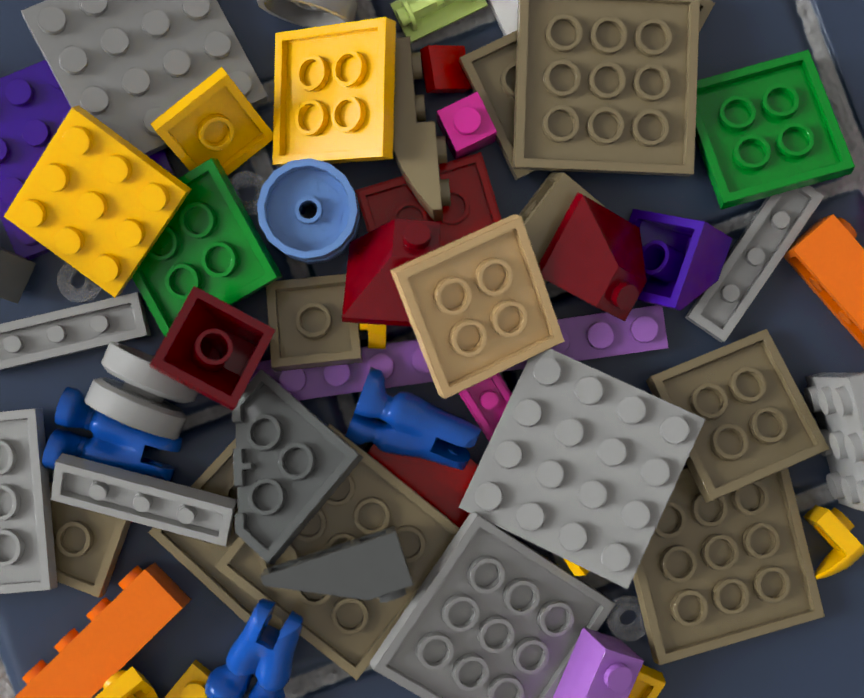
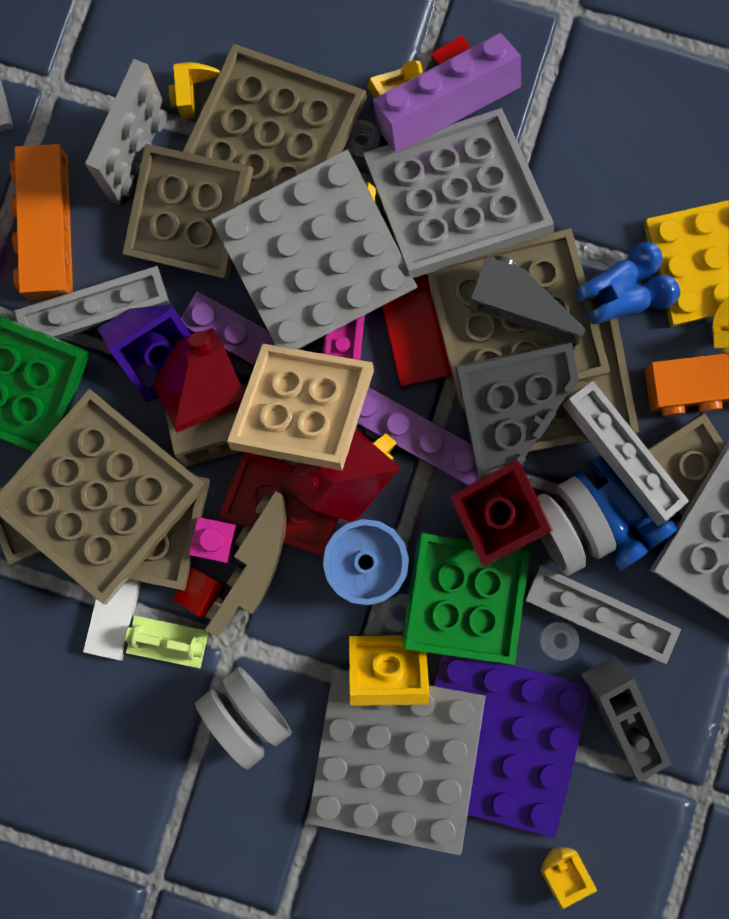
camera: 140 degrees left, 5 degrees down
yellow plate [3,105,192,298] -> none
dark tan plate [266,274,363,372] -> none
yellow plate [272,17,396,167] -> none
blue piece [345,367,481,470] -> none

